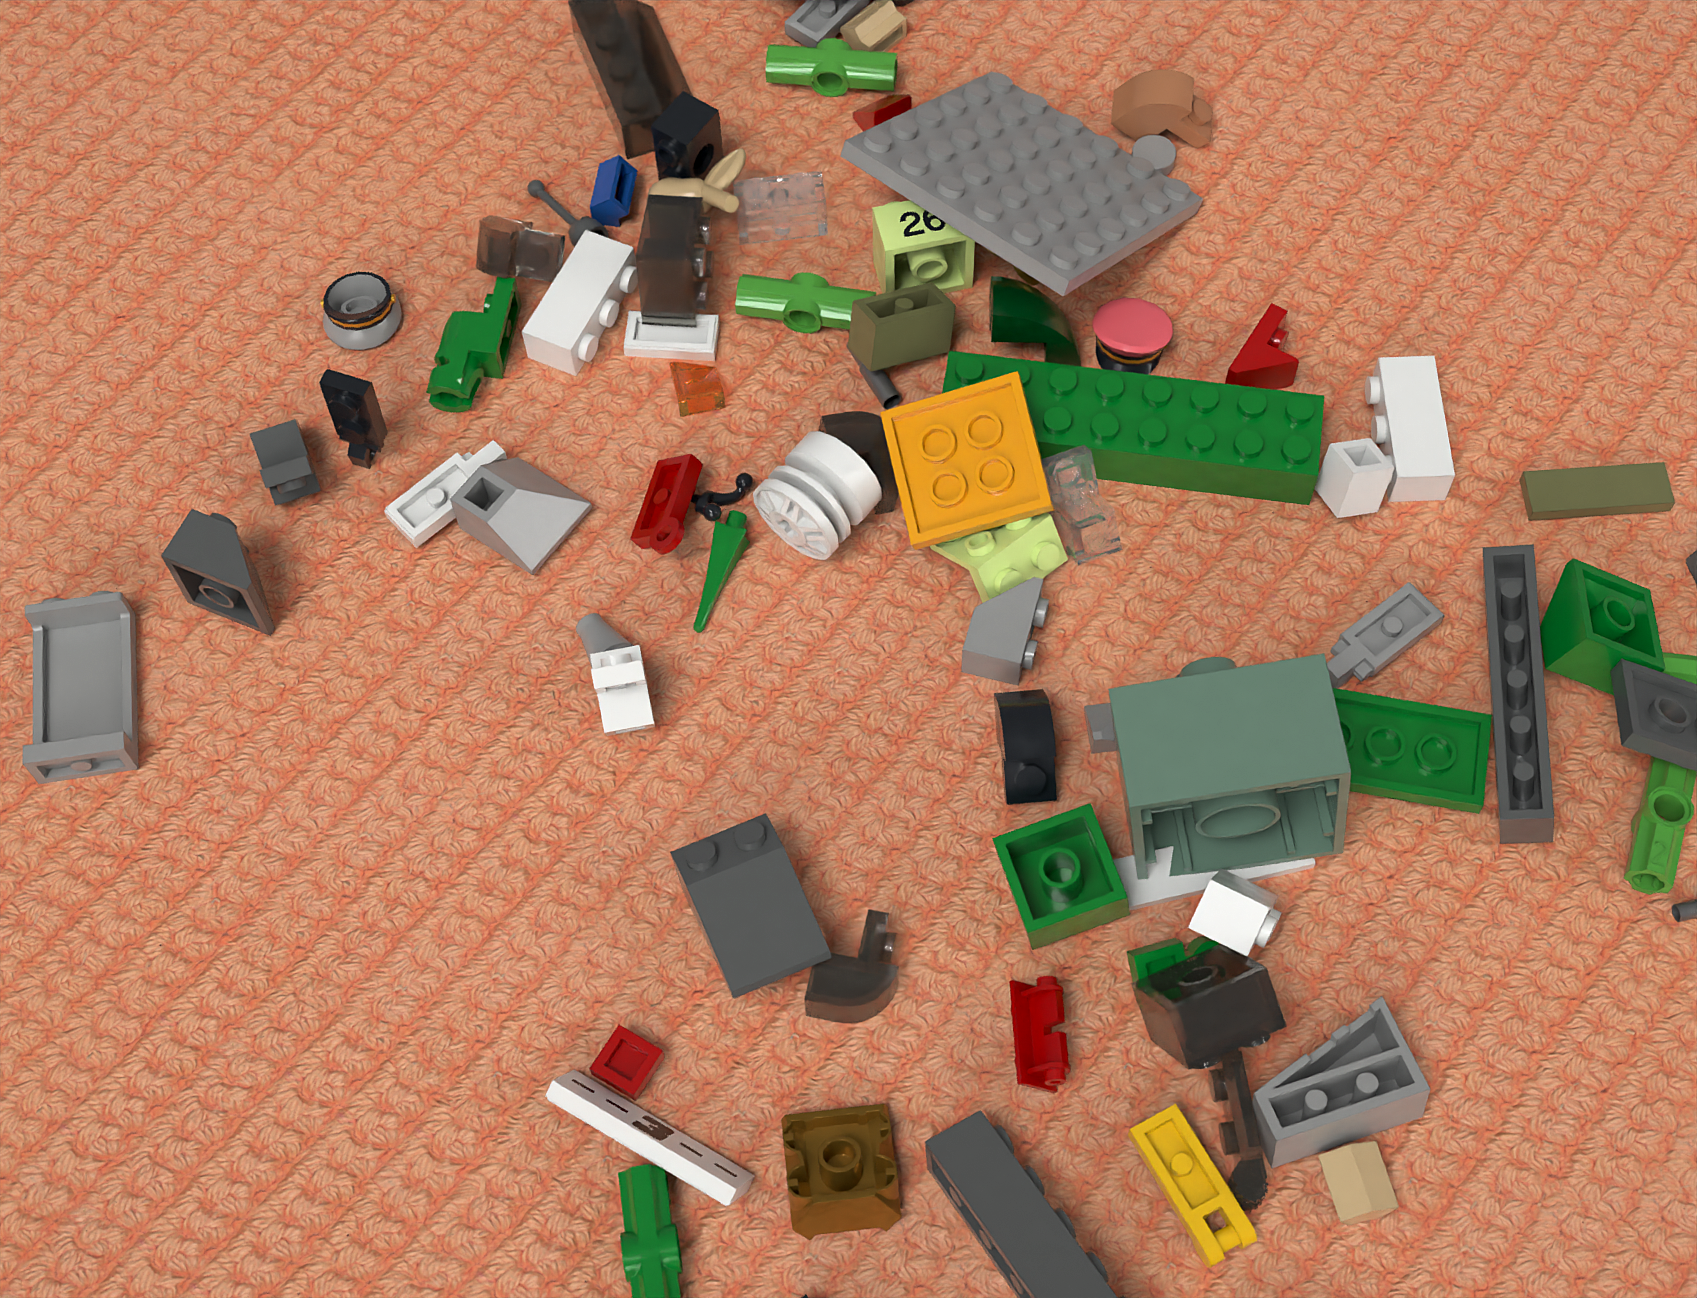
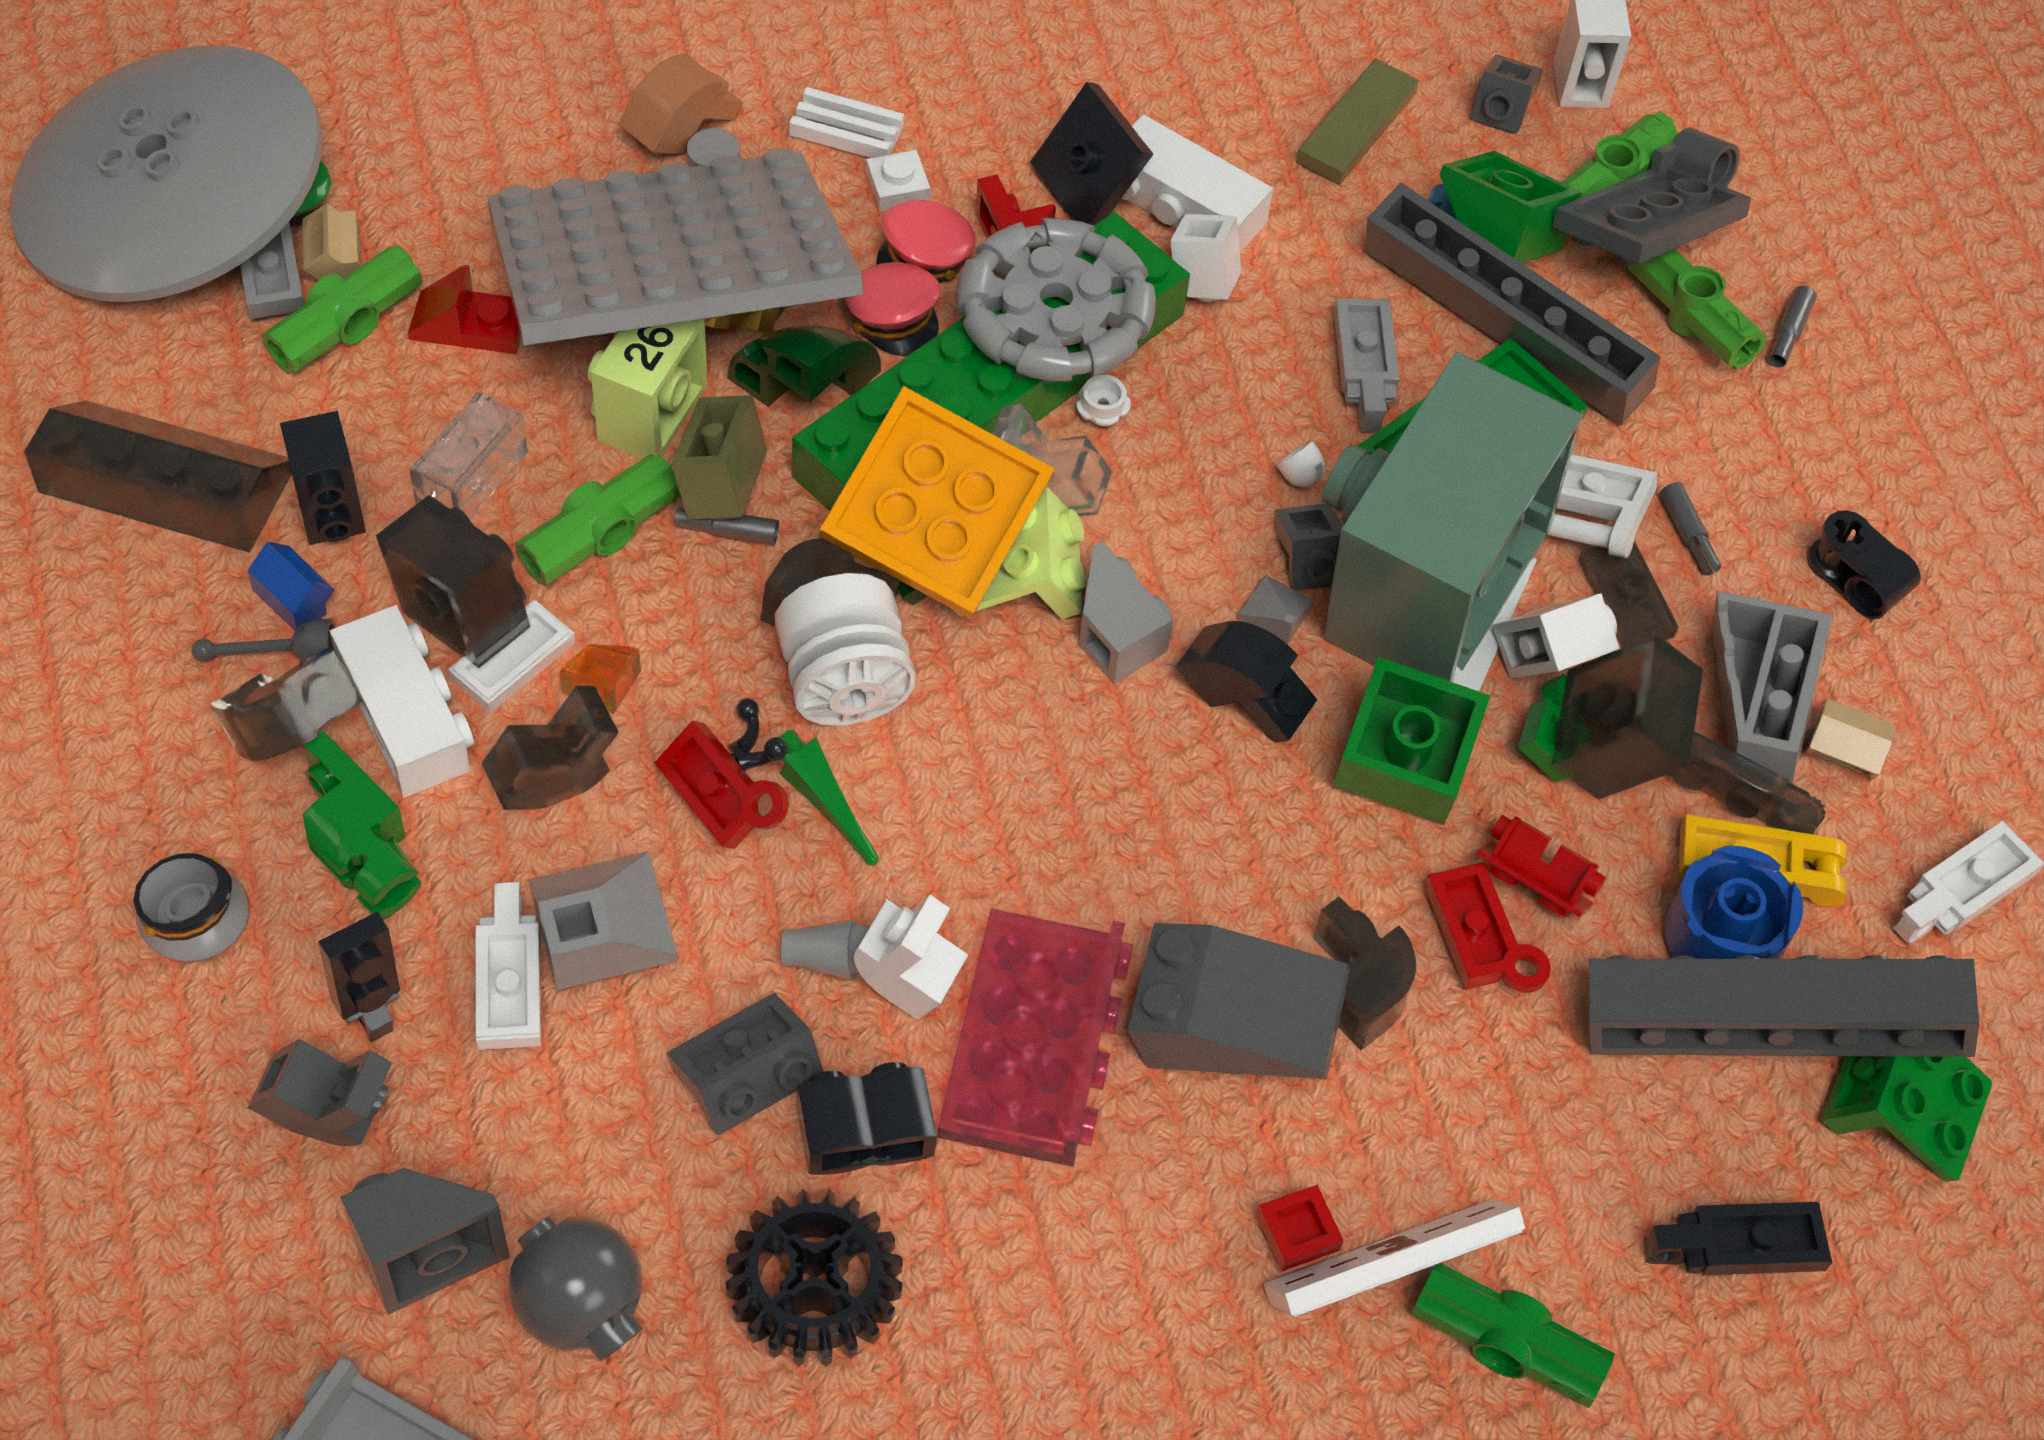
camera: 60 degrees left, 5 degrees down
tan piece [647,148,746,236] -> none
pearl gold slope [781,1103,902,1240] -> none
none -> clear smoke brick [481,686,619,810]
none -> dark grey brick [508,1216,643,1362]
none -> dark grey bracket [667,992,823,1135]
none -> black gear [725,1188,903,1367]
none -> white tile [789,87,904,158]
none -> black brick [797,1062,937,1175]
none -> white plate [866,150,930,212]
none -> coral piece [876,200,975,283]
none -> clear pink bracket [937,908,1134,1167]
none -> light grey plate [956,218,1156,381]
none -> black plate [1030,82,1154,225]
none -> white plate [1077,375,1131,426]
none -> white hinge [1276,440,1325,488]
none -> red hinge [1424,862,1551,993]
none -> white plate [1548,454,1657,558]
none -> clear smoke plate [1578,540,1679,651]
none -> dark grey pin [1660,482,1721,575]
none -> blue brick [1664,846,1803,959]
none -> black piece [1807,510,1921,619]

